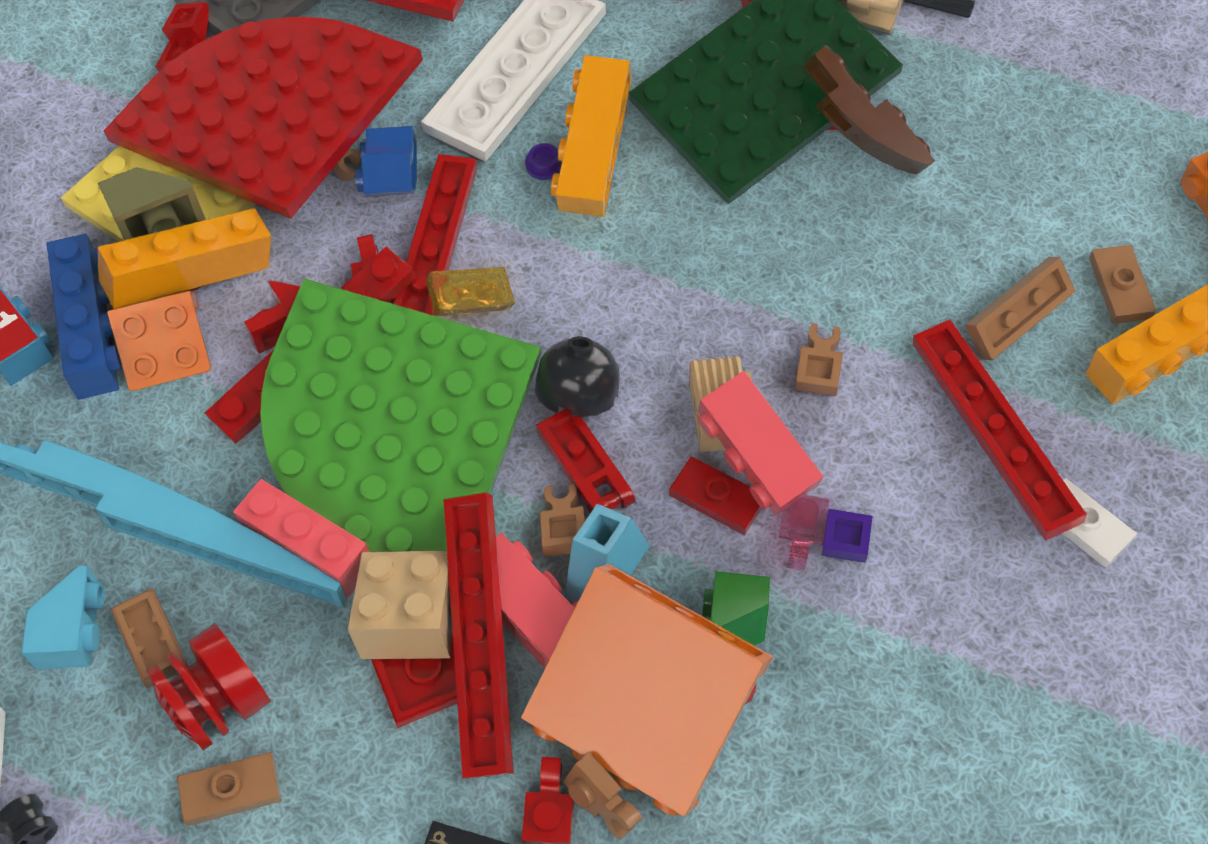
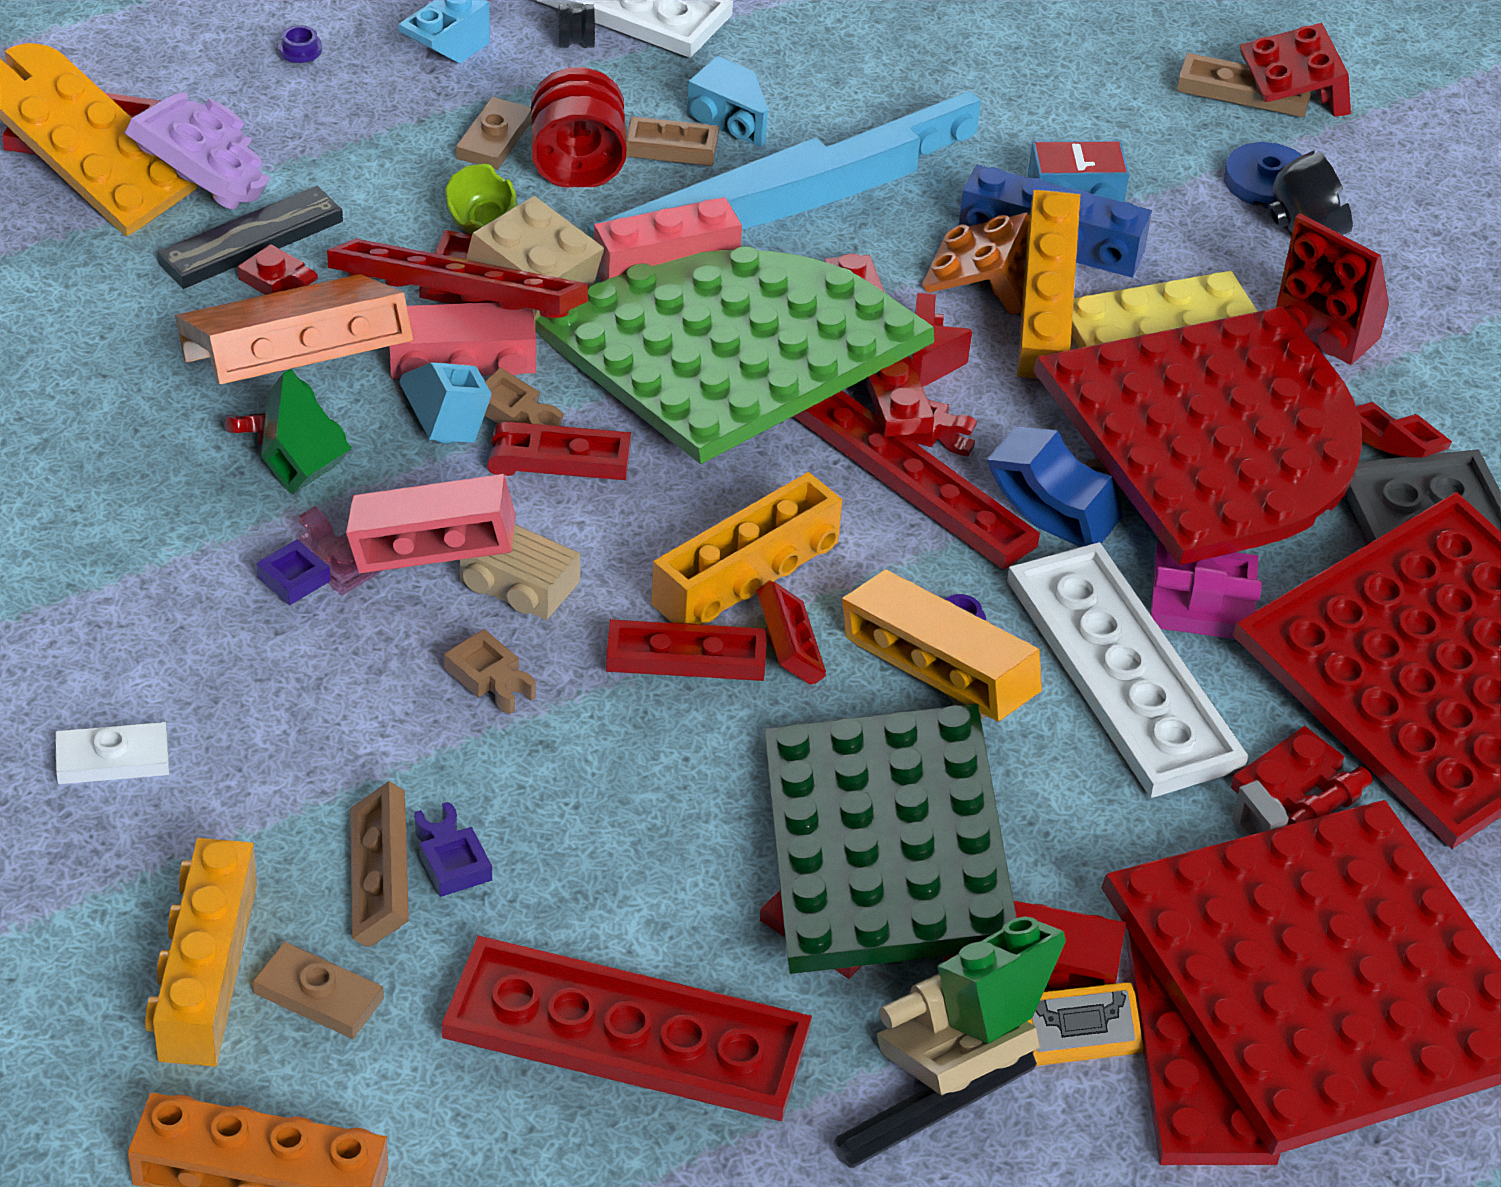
camera: 120 degrees right, 15 degrees down
olive slope [98,167,206,240] -> none
clear yellow plate [425,267,515,316] -> none
black cylinder [535,336,620,417] -> none
medium nougat plate [563,752,642,840] -> none
reddish brown slope [803,45,935,175] -> none
red plate [913,319,1087,541] -> none
none -> dark purple plate [414,802,493,897]
none -> red plate [441,935,812,1122]
none -> lime hair [445,164,518,234]
none -> red plate [606,619,767,681]
none -> light orange brick [651,472,843,625]
none -> red plate [756,580,826,685]
none -> dark pink plate [1150,542,1262,639]
none -> red slope [1276,213,1389,365]

